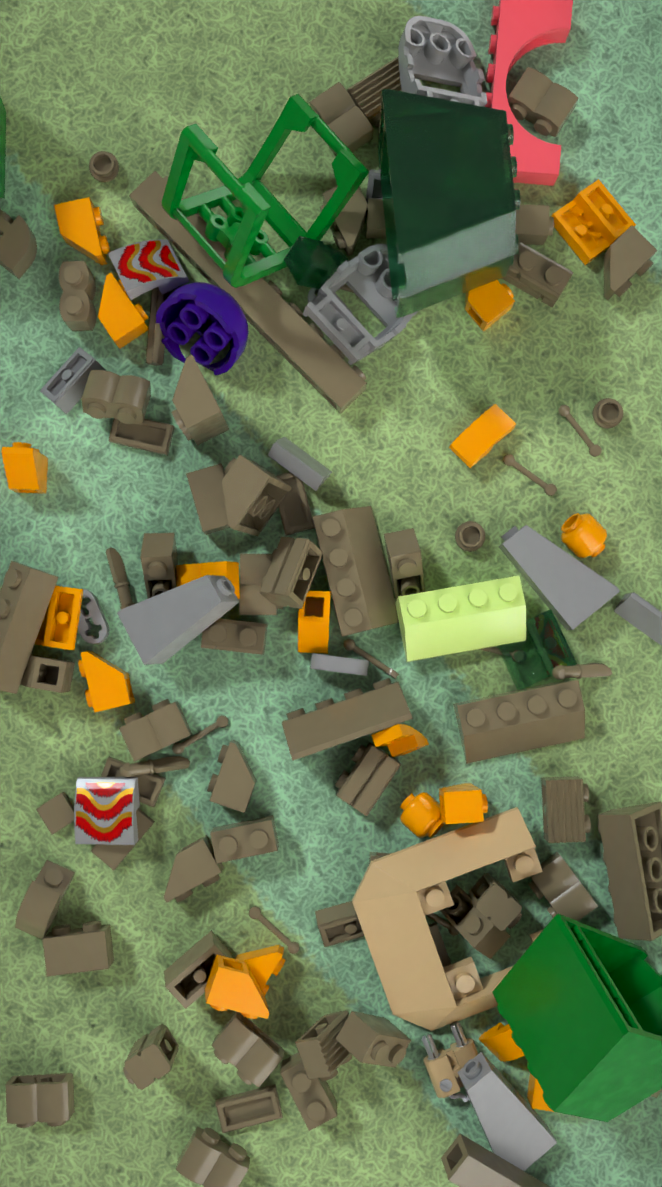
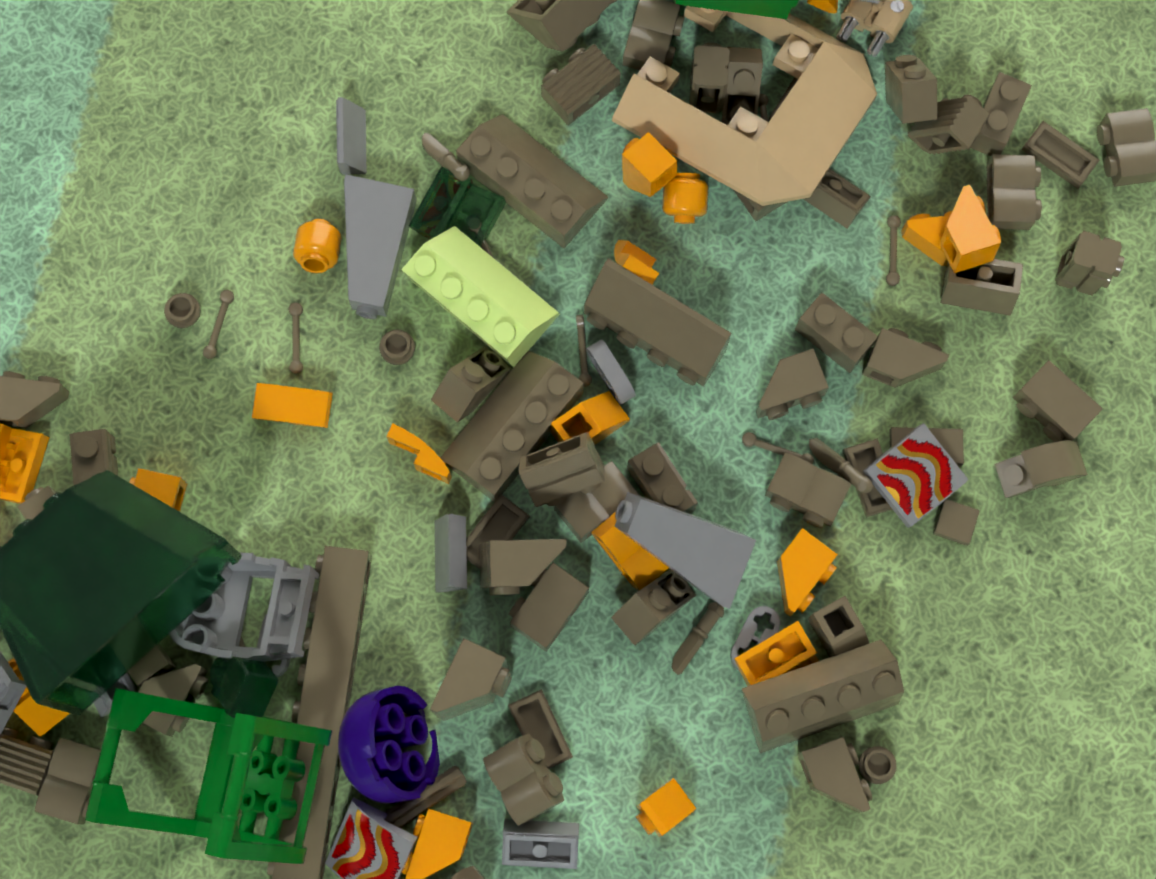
camera: 130 degrees left, 10 degrees down
dark tan brick [335,742,401,816] -> none
none -> light orange slope [387,423,452,484]

